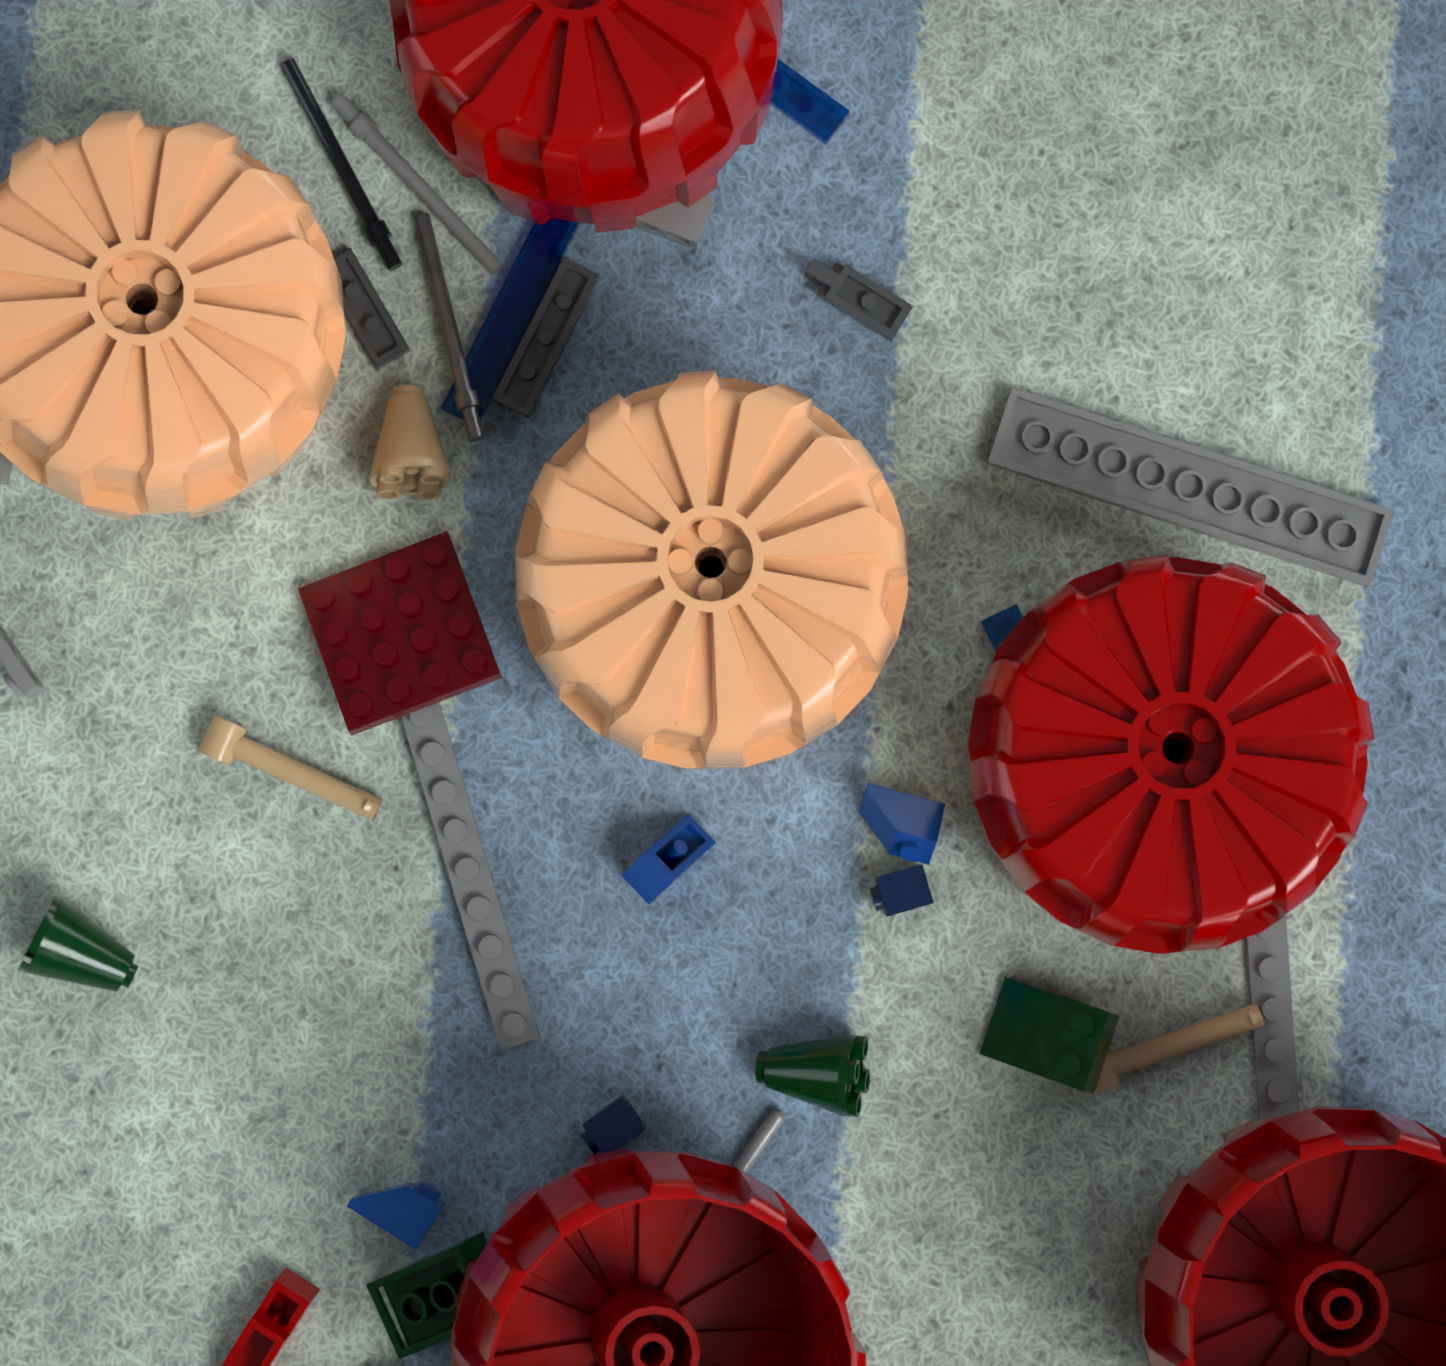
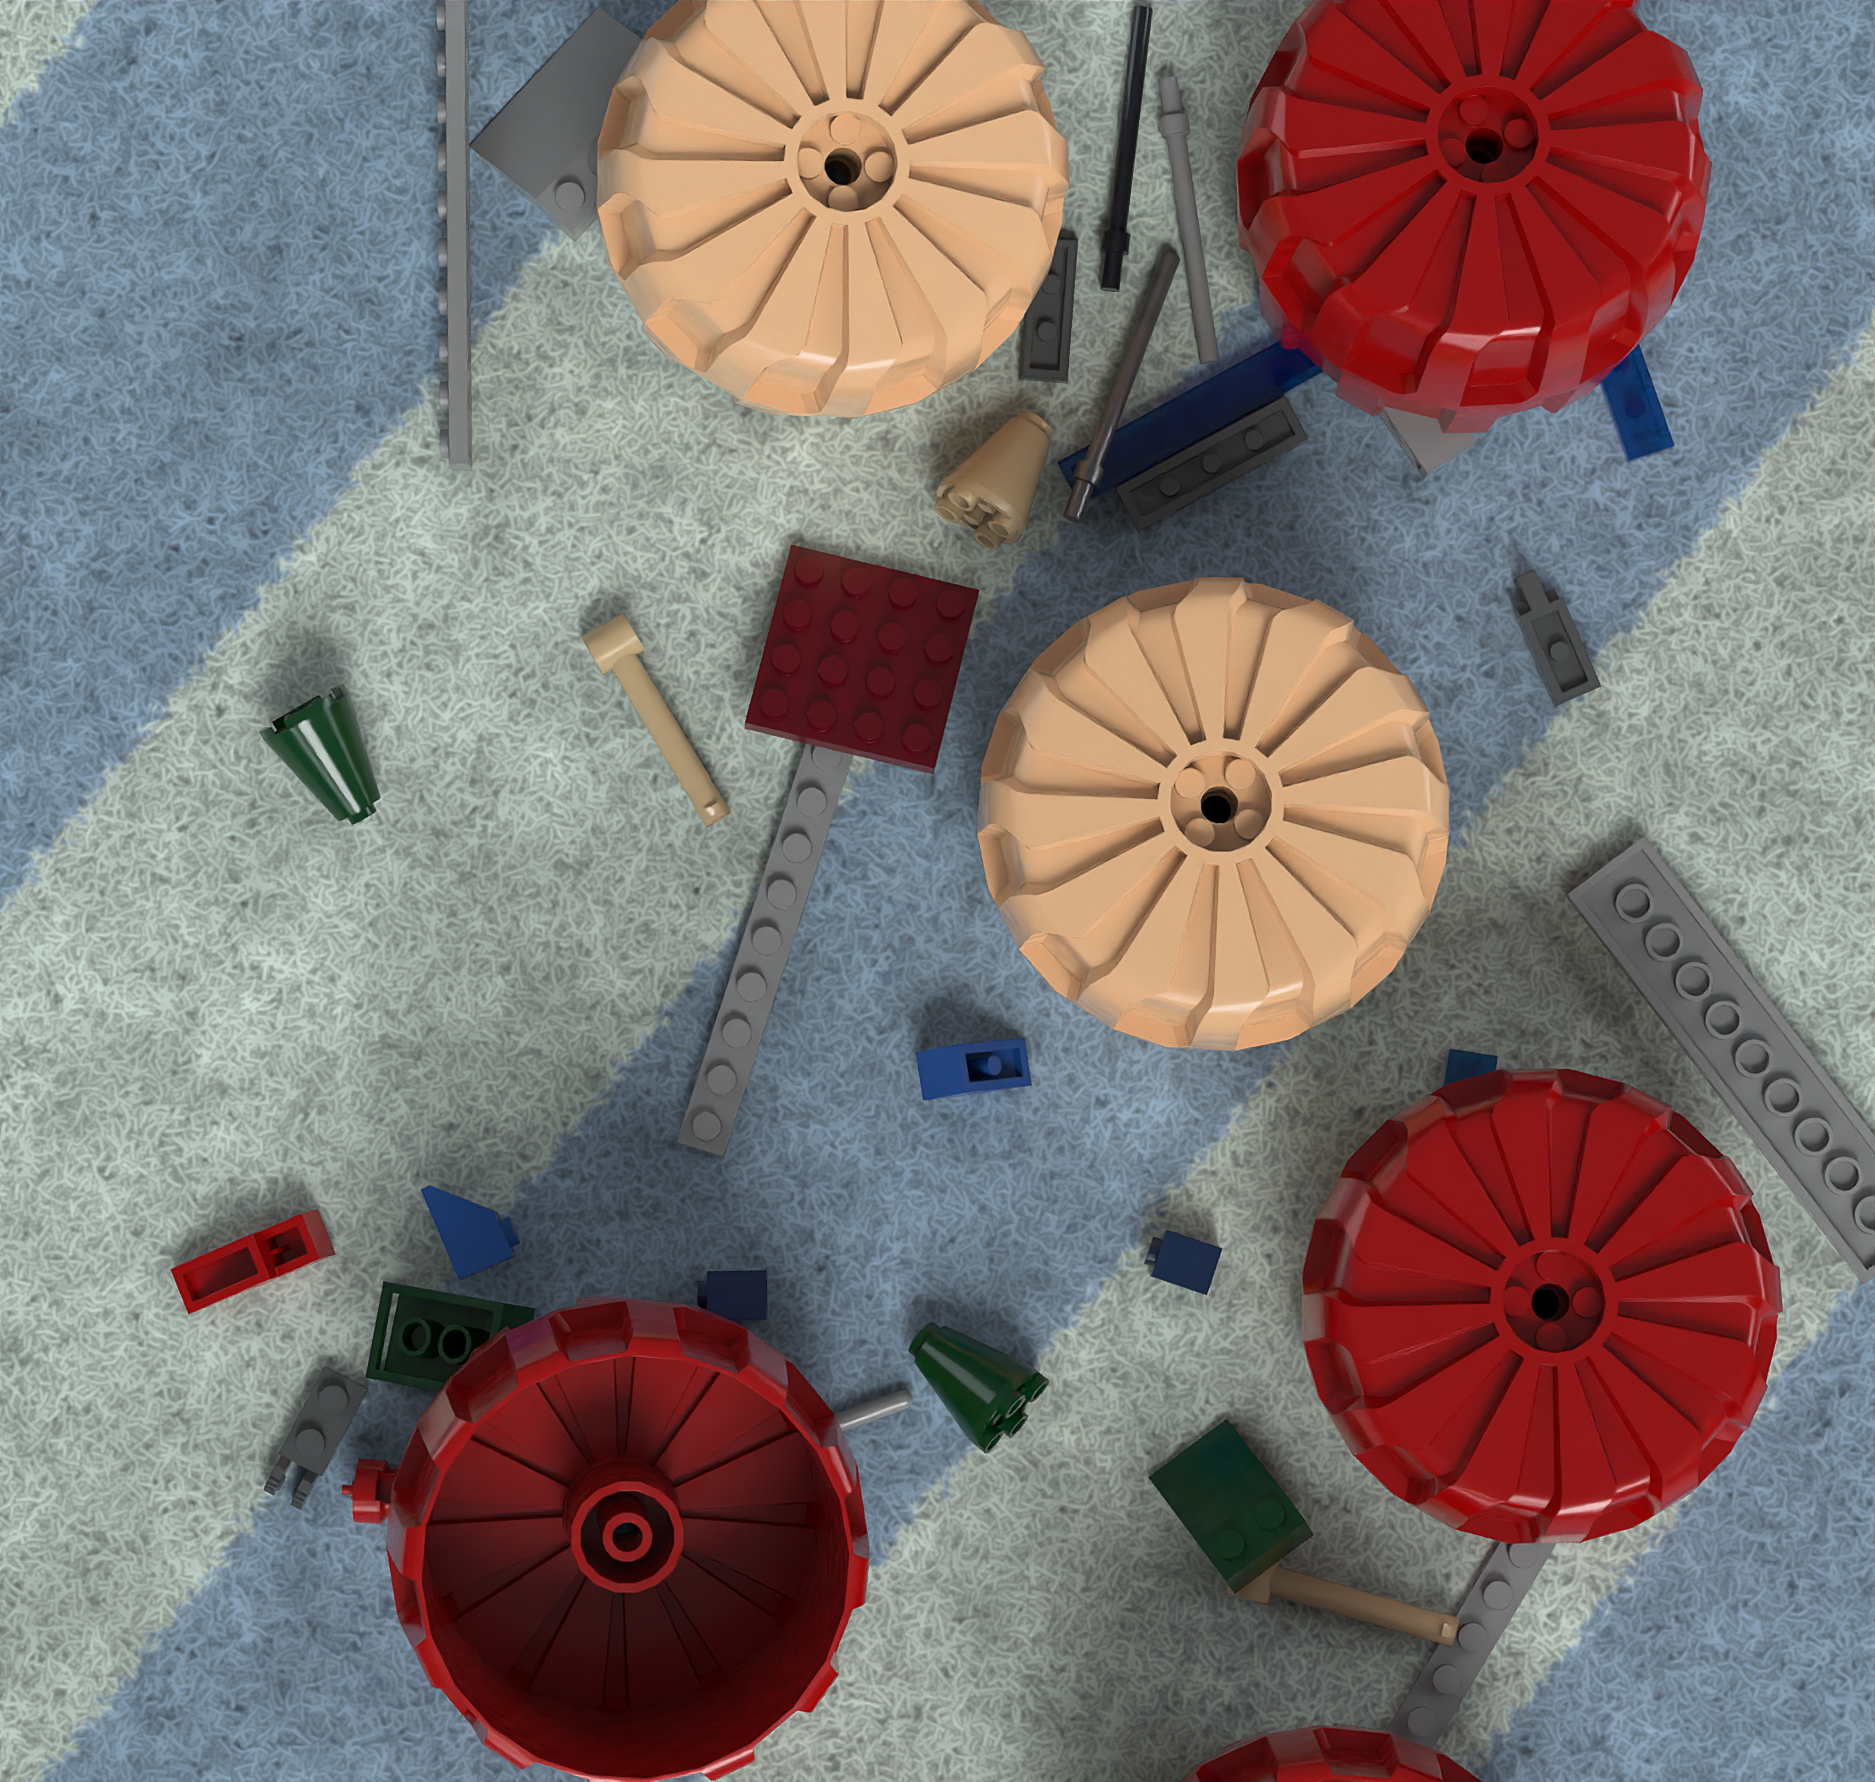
camera: 30 degrees right, 0 degrees up
blue slope [859,783,946,865] -> none

